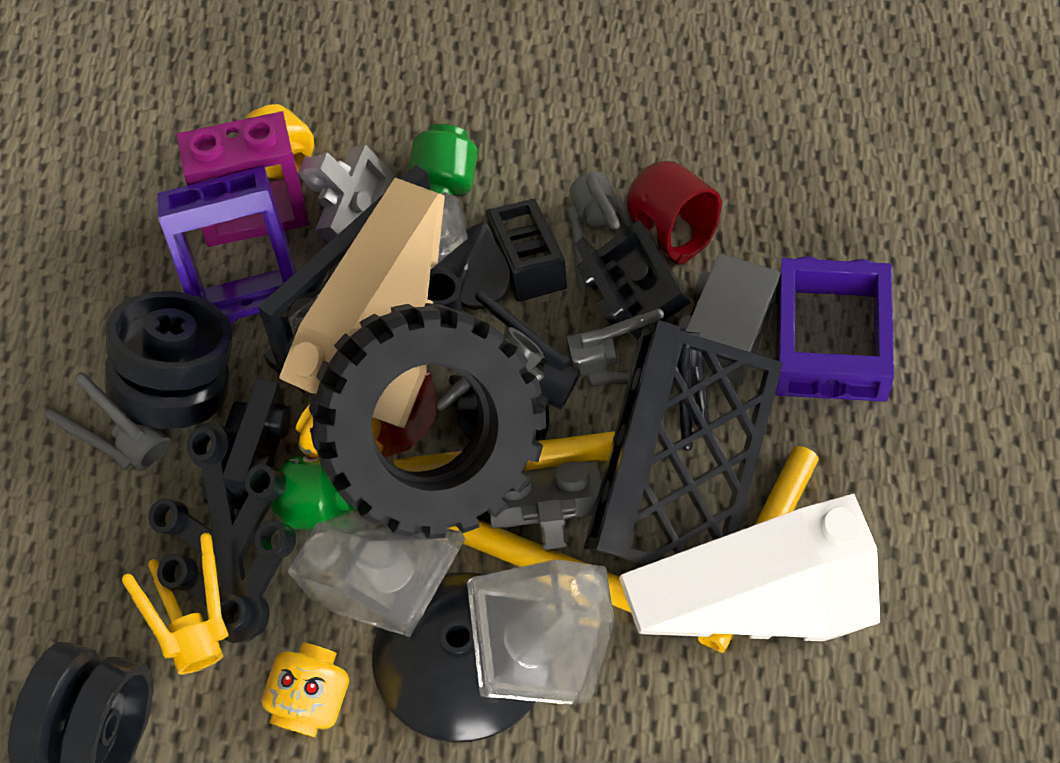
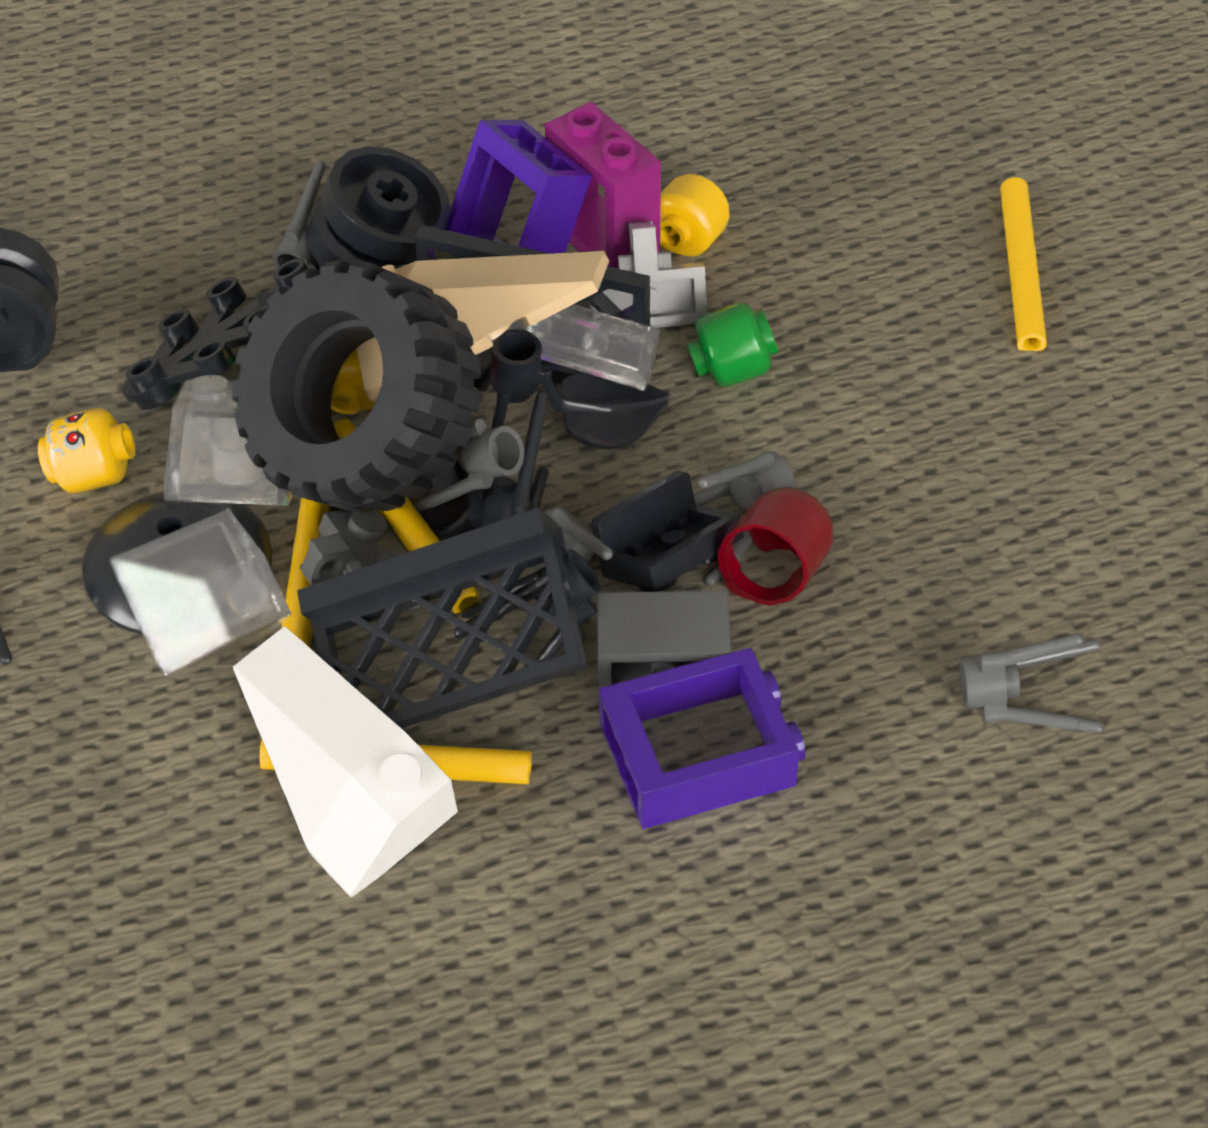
camera: 65 degrees right, 10 degrees down
yellow plant [122,533,229,675] -> none
black slope [486,199,567,302] -> none
none -> plant [959,633,1104,732]

